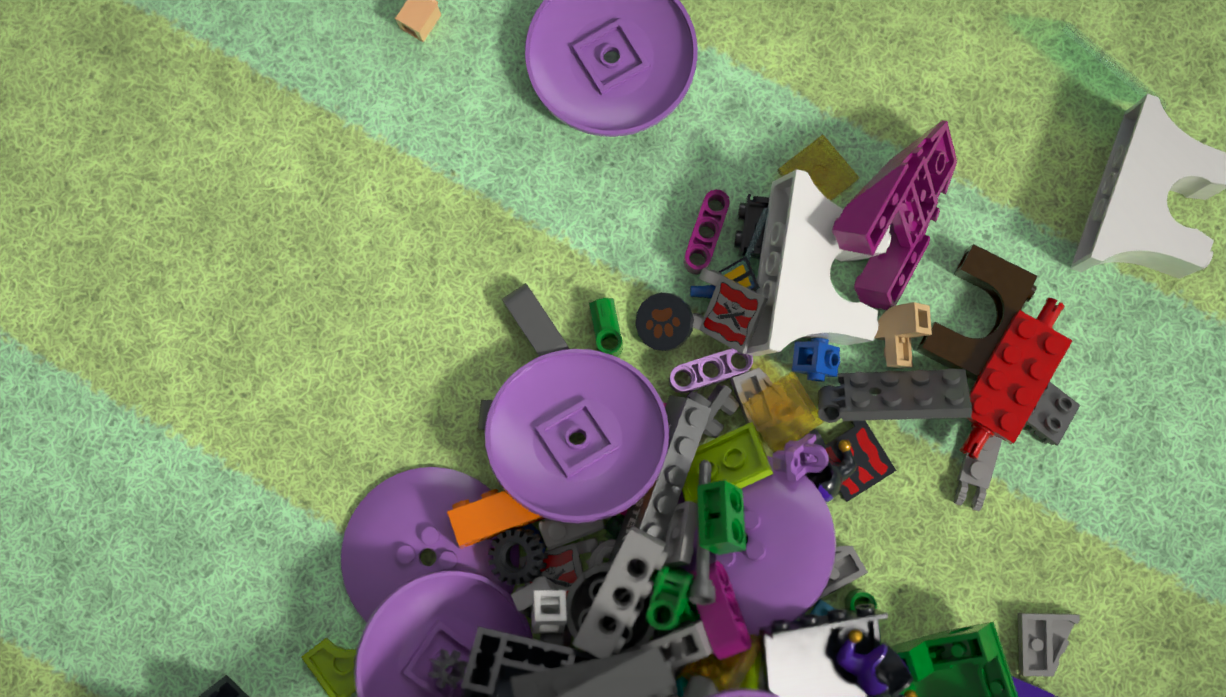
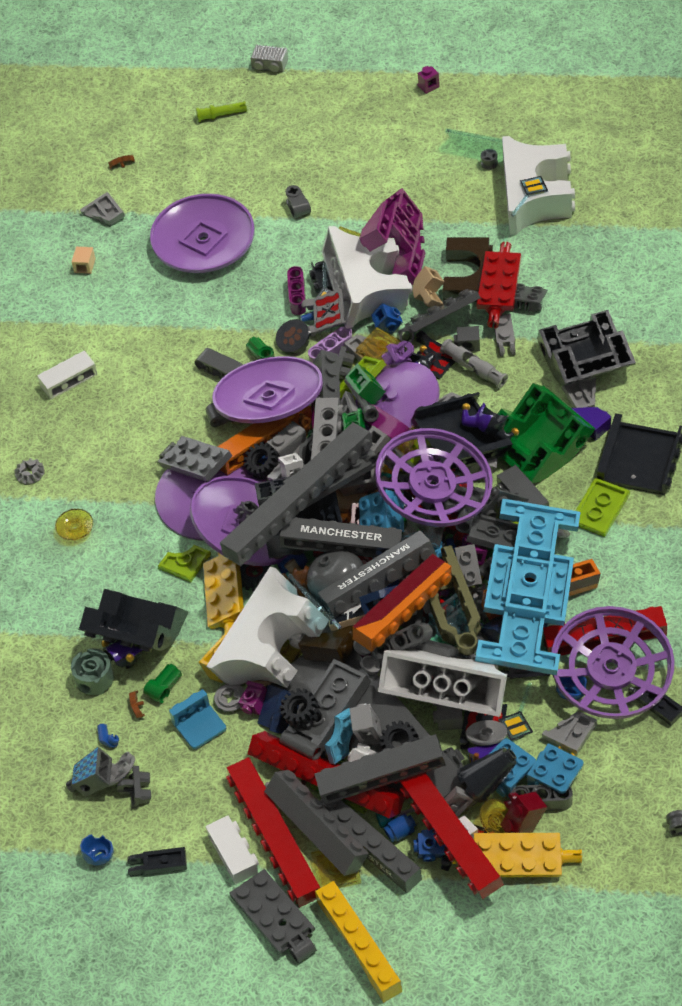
camera: 20 degrees left, 30 degrees down
none -> light grey gear [14,458,45,484]
none -> white brick [37,351,98,400]
none -> clear yellow dish [55,509,93,541]
none -> dark grey hinge [157,436,233,482]
none -> dark grey piece [285,185,311,218]
none -> light grey piece [440,339,508,389]
none -> dark grey brick [454,326,480,352]
none -> dark grey wheel [480,149,498,170]
none -> piece [511,176,548,217]
none -> black slope [537,310,636,386]

